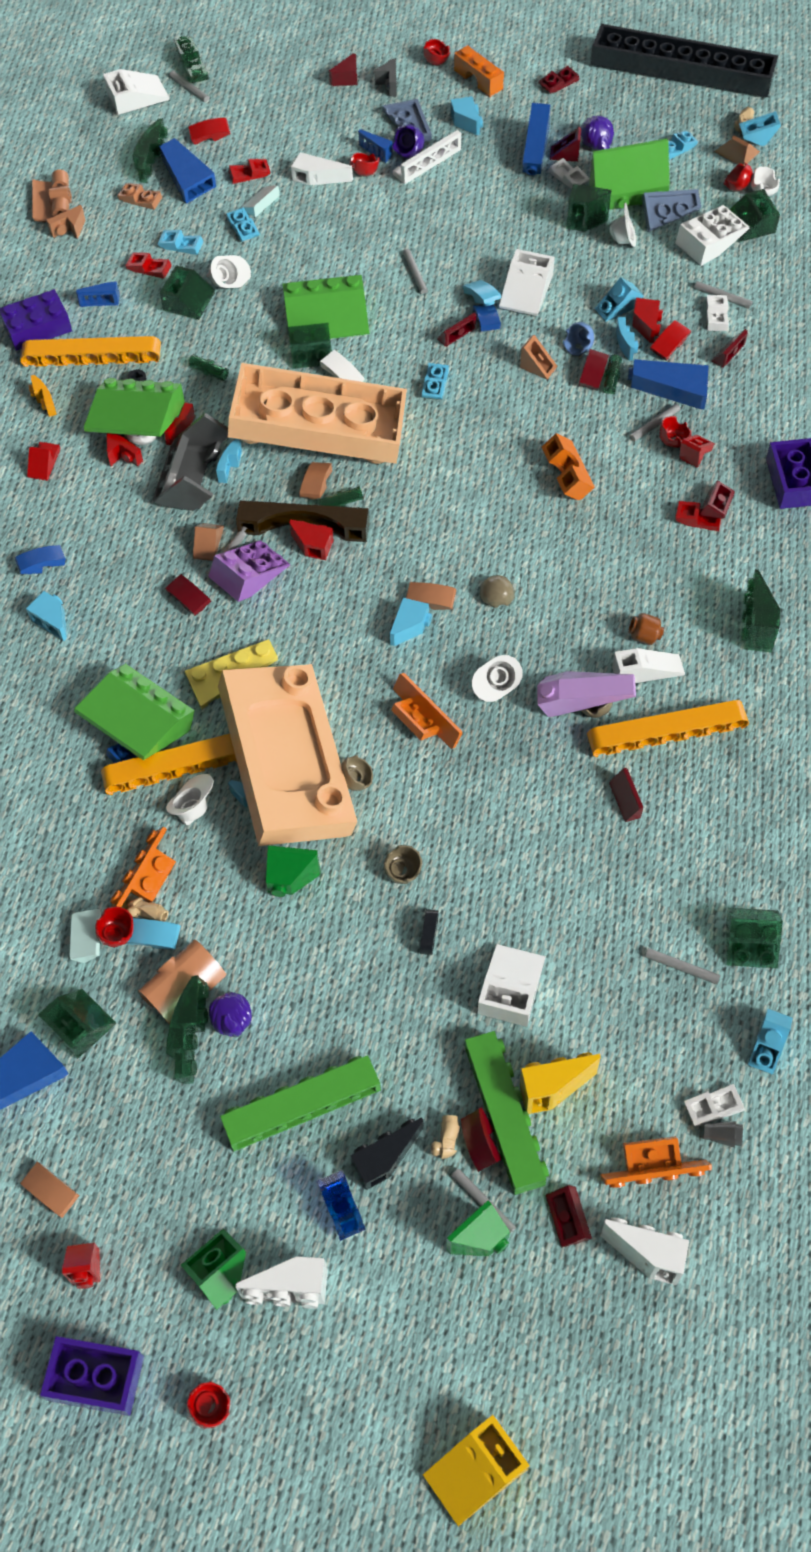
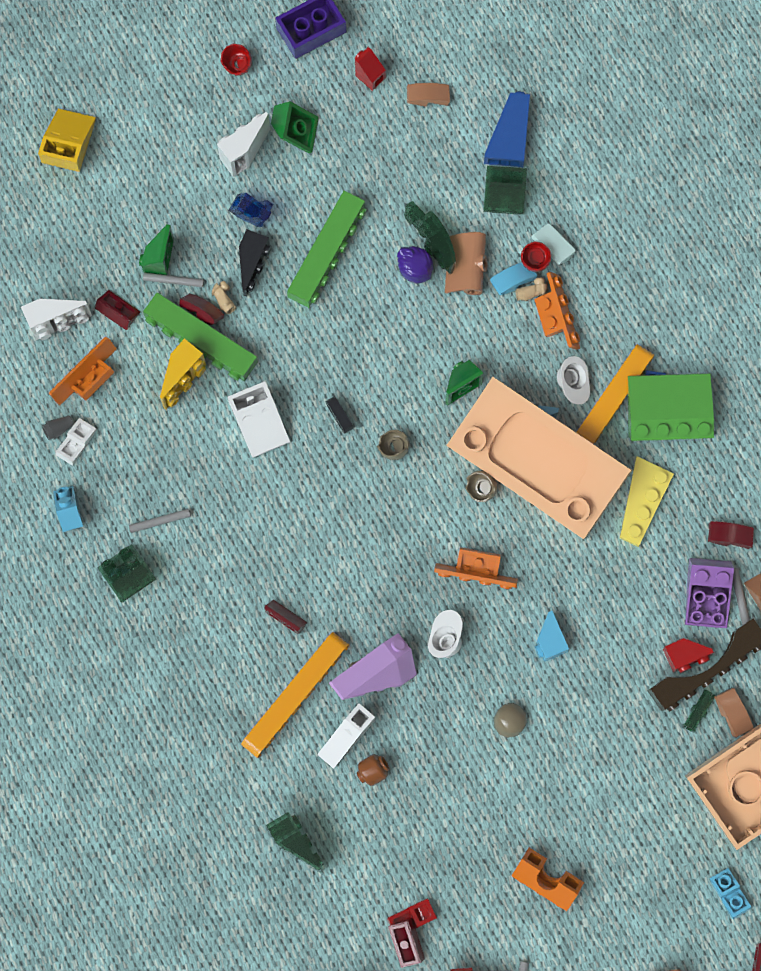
camera: 140 degrees right, 15 degrees up
nougat slope [406,582,456,610] -> none

